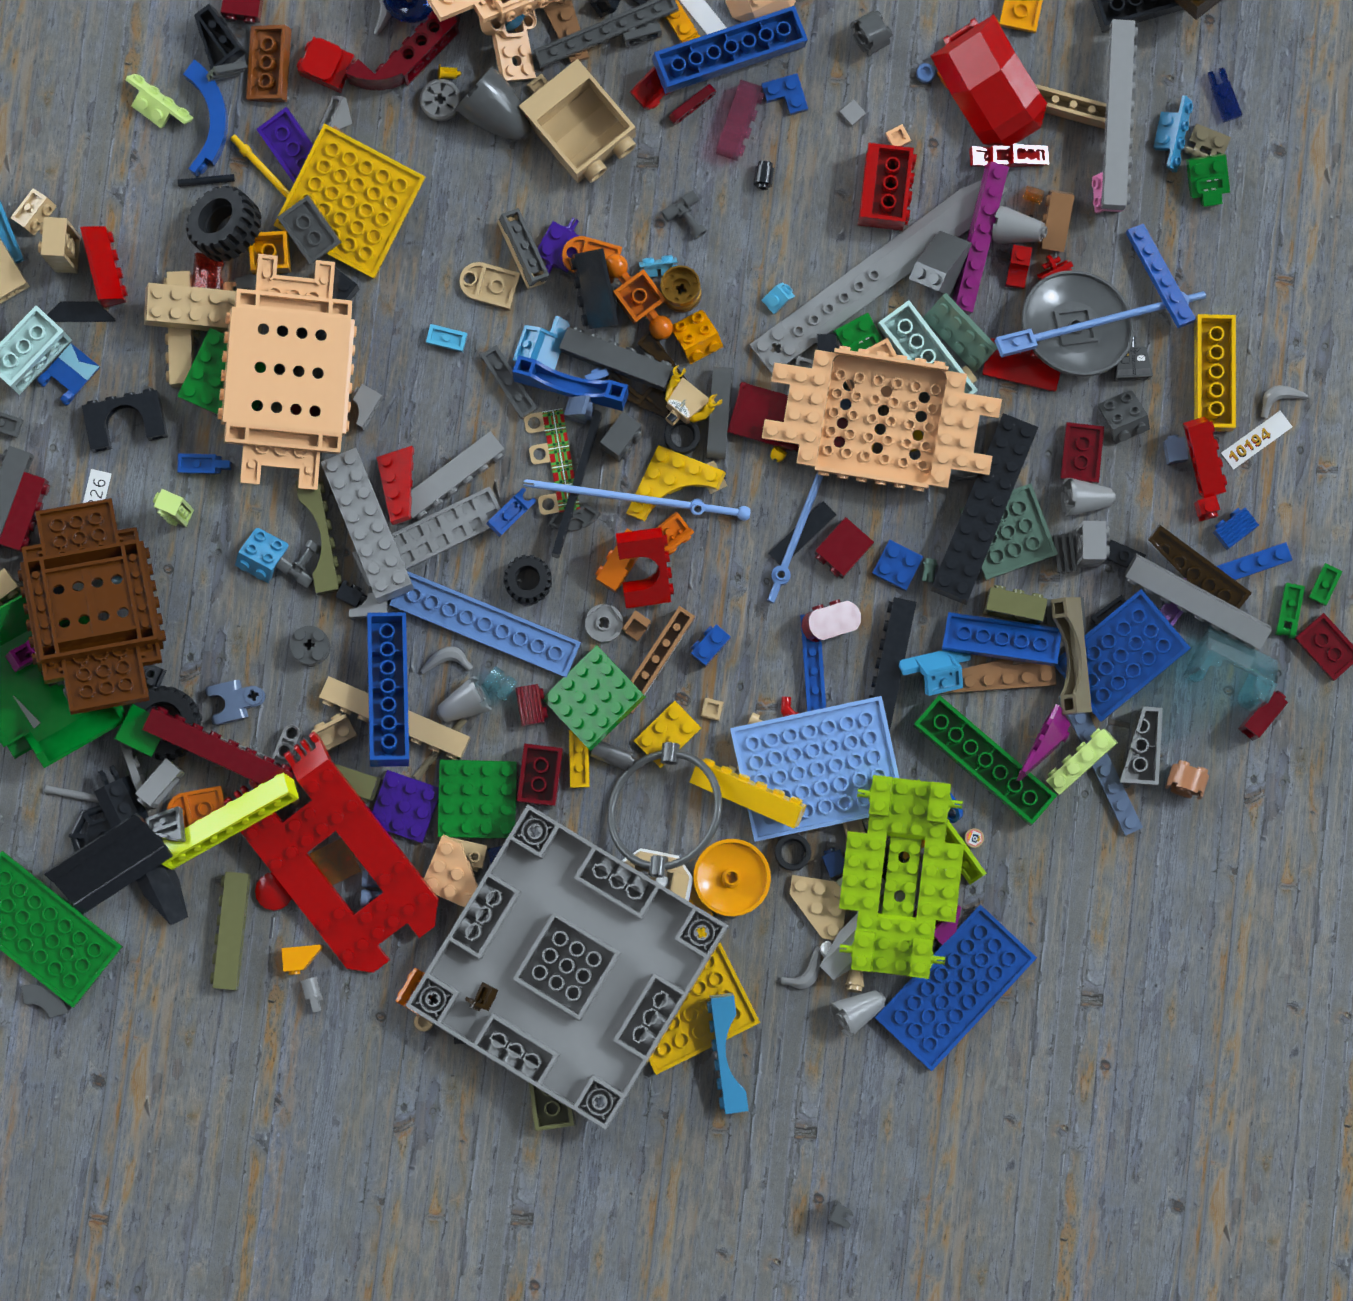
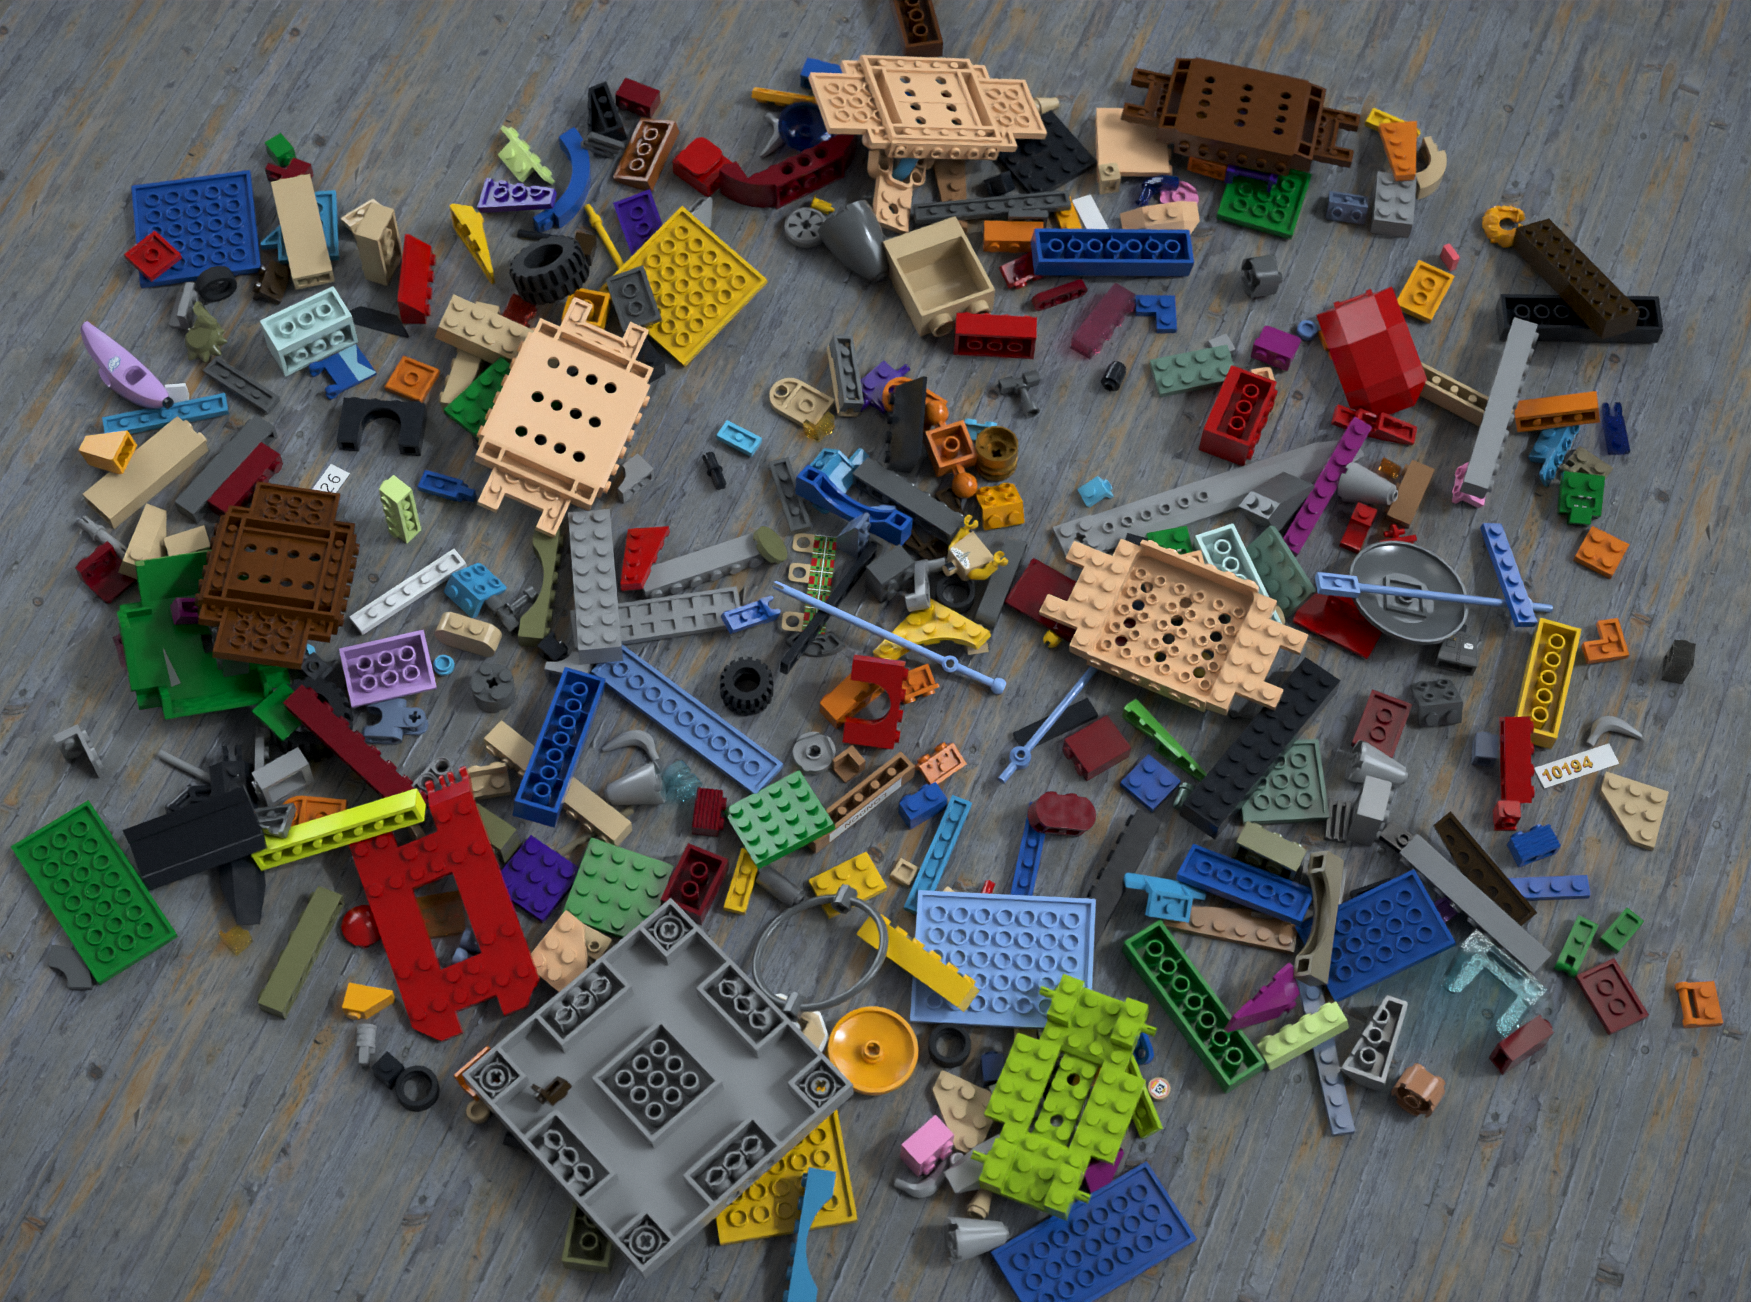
camera: 15 degrees right, 20 degrees down
none -> clear yellow panel [218,924,253,956]
none -> lavender slope [339,630,437,708]
none -> white plate [349,549,467,635]
none -> black brick [371,1051,405,1090]
none -> orange tile [385,355,440,403]
none -> black tyre [395,1065,440,1112]
none -> medium azure plate [433,655,455,676]
none -> tan brick [435,612,502,657]
none -> yellow wedge [449,204,495,284]
none -> dark purple wing [477,178,557,213]
none -> dark brown brick [575,232,597,266]
none -> black axle [702,452,727,490]
none -> olive tile [753,526,788,565]
none -> clear yellow bracket [803,412,835,442]
none -> bright pink brick [900,1115,954,1178]
none -> dark azure plate [904,795,972,915]
none -> light grey beam [905,557,948,612]
none -> orange bracket [915,742,967,785]
none -> red brick [954,312,1037,359]
none -> orange brick [983,221,1043,253]
none -> bright green wedge [1122,699,1207,782]
none -> sand green plate [1149,345,1234,398]
none -> magenta bracket [1250,325,1301,371]
none -> orange brick [1515,391,1600,432]
none -> orange plate [1573,526,1630,579]
none -> orange plate [1581,618,1629,664]
none -> tan plate [1599,771,1669,851]
none -> clear smoke brick [1661,640,1696,684]

